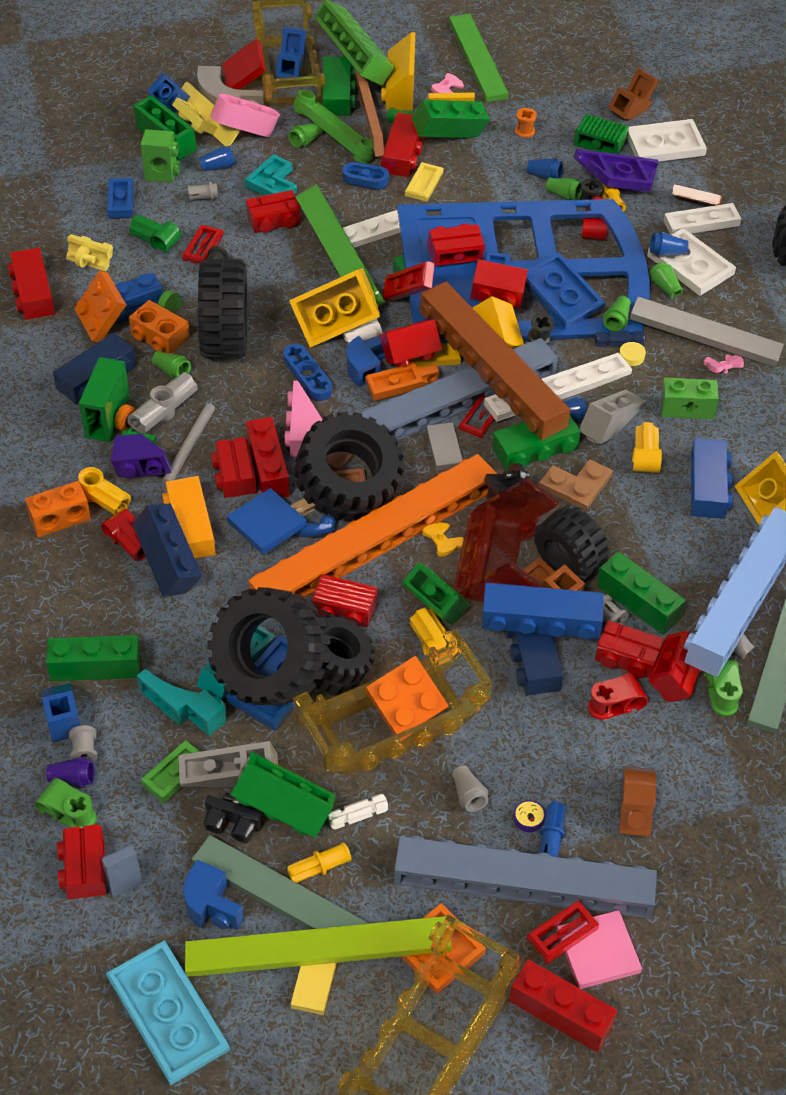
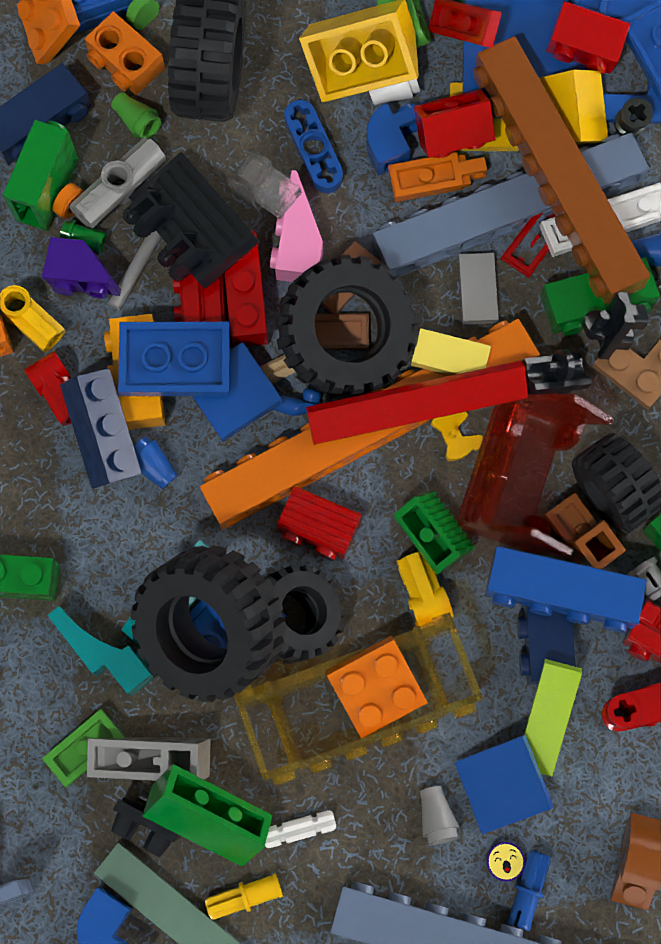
camera: 10 degrees right, 25 degrees up
none -> blue plate [118,322,230,396]
none -> black hinge [122,152,259,289]
none -> blue cone [134,435,178,490]
none -> clear brick [227,152,302,219]
none -> red tile [306,360,528,445]
none -> light yellow tile [411,328,491,376]
none -> blue tile [455,735,554,834]
none -> lime tile [523,659,582,777]
none -> black hips [582,292,649,360]

